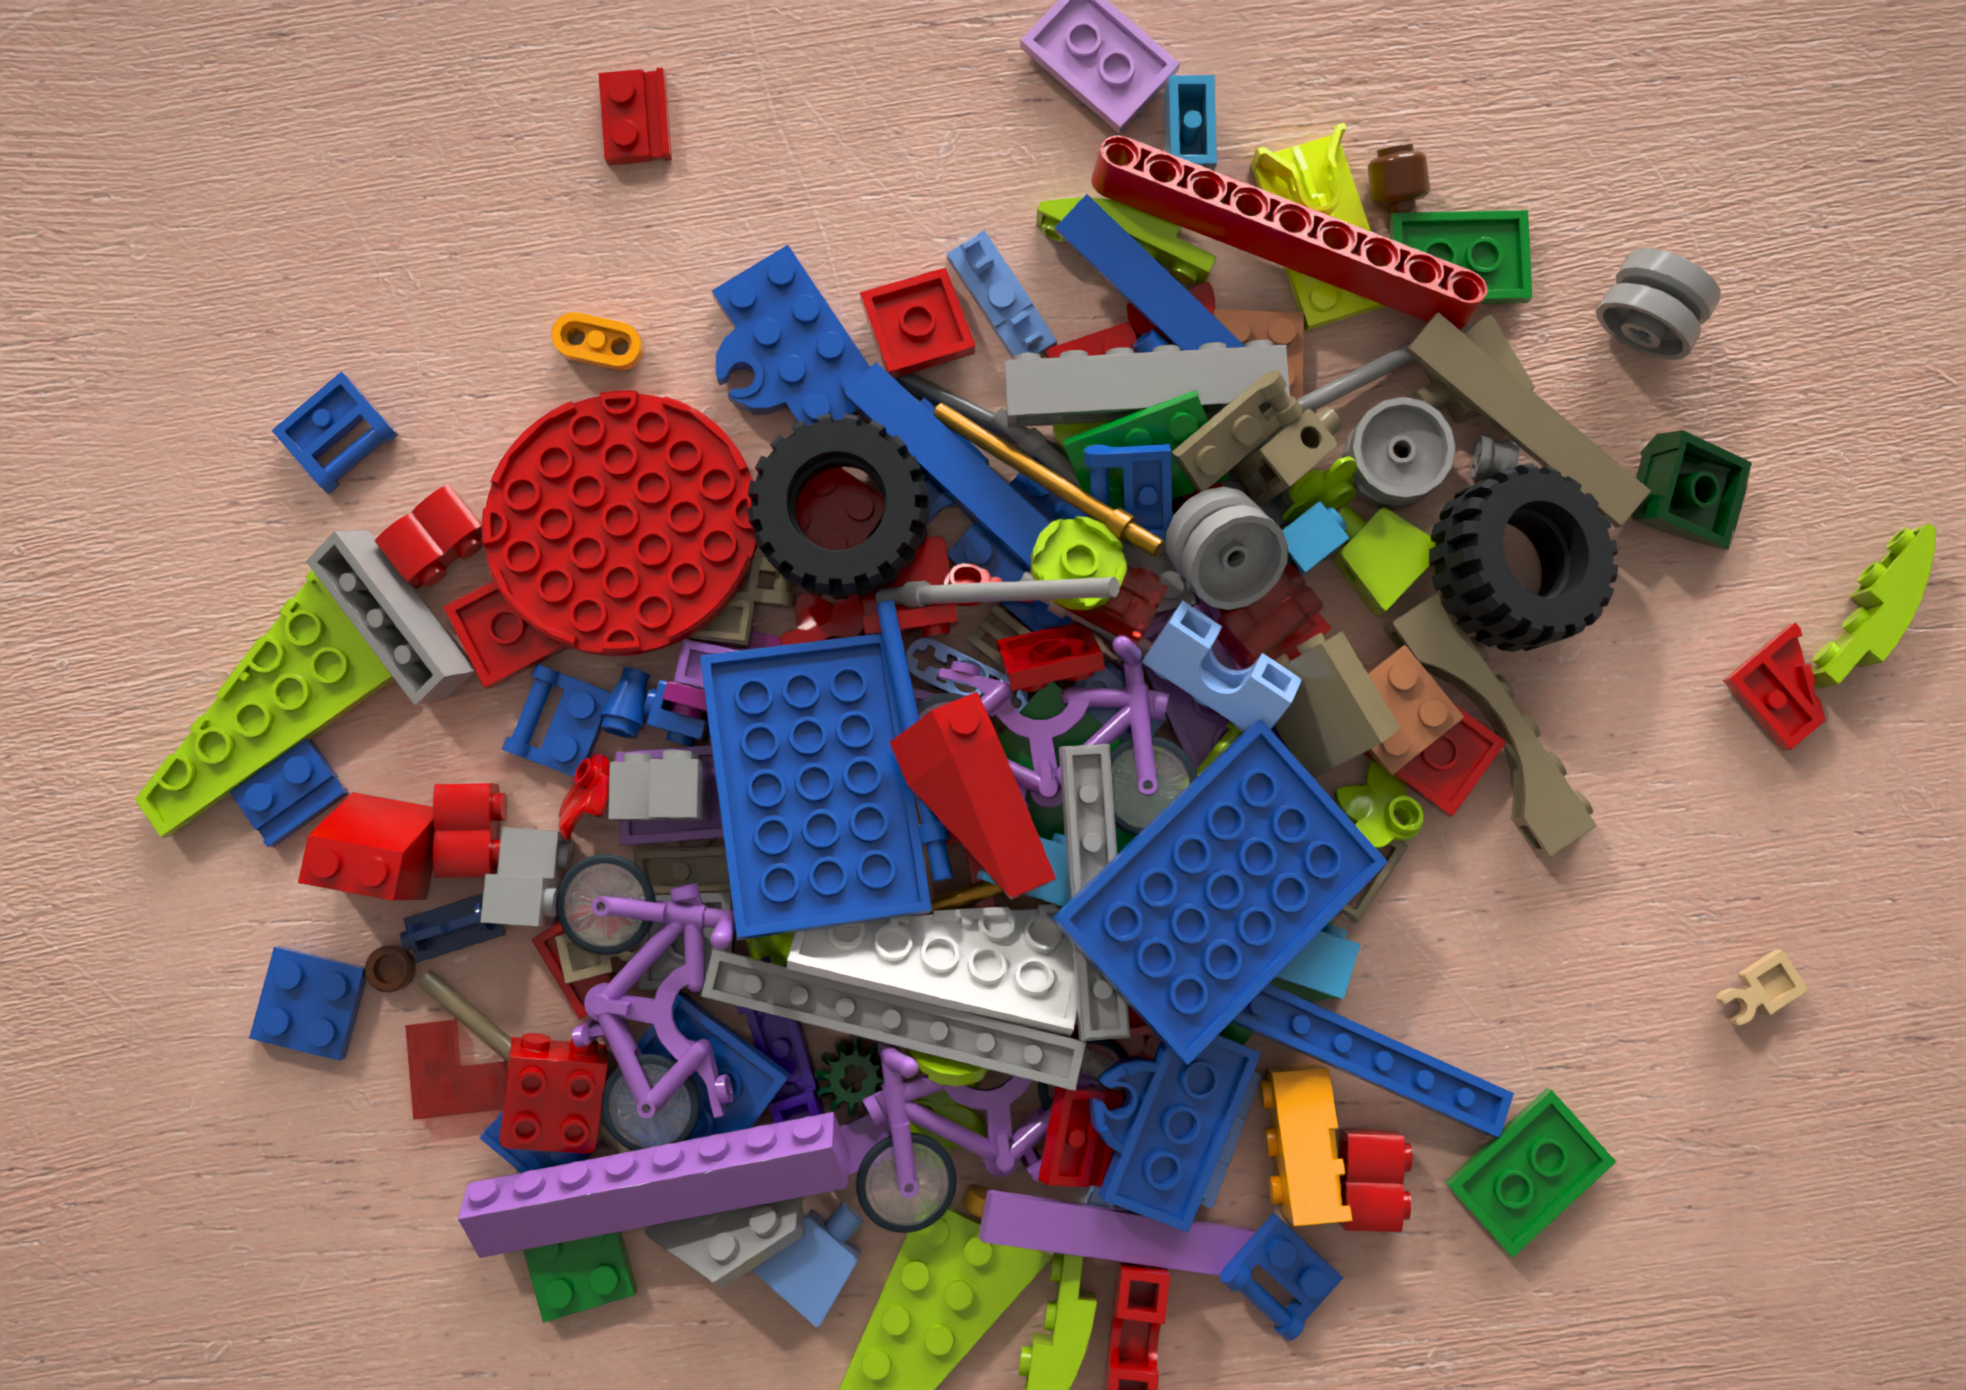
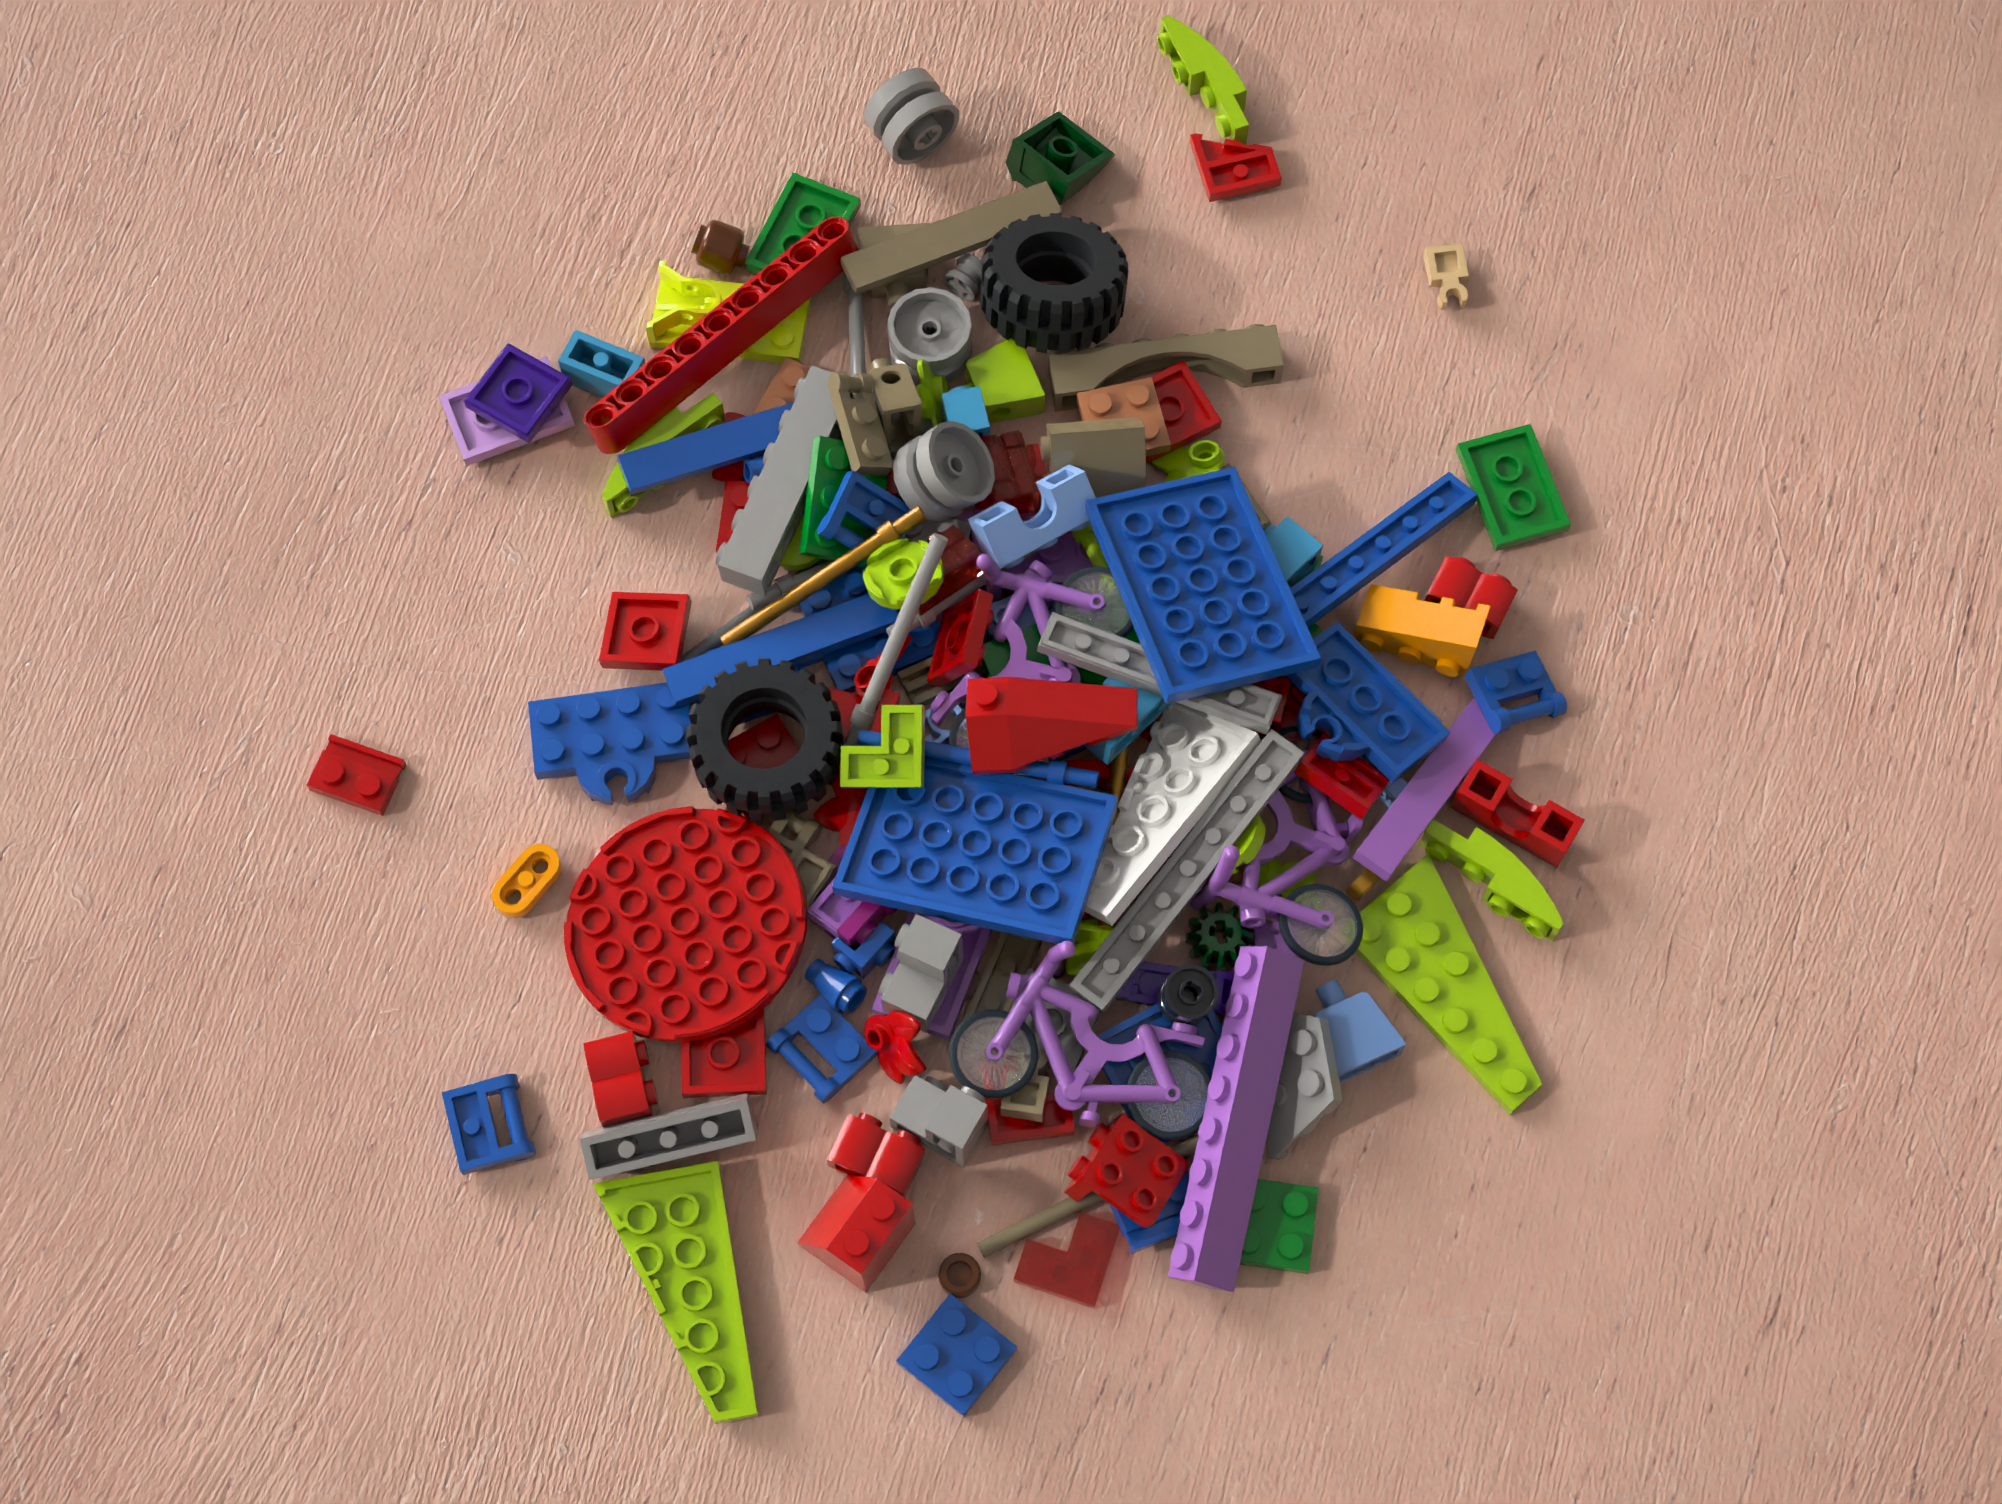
camera: 65 degrees left, 15 degrees down
blue plate [230,739,350,847] -> none
dark blue hinge [400,894,506,963] -> none
medium blue plate [947,230,1057,359] -> none
none -> dark purple plate [464,343,573,444]
none -> lime plate [840,705,925,788]
none -> black wheel [1157,964,1219,1026]

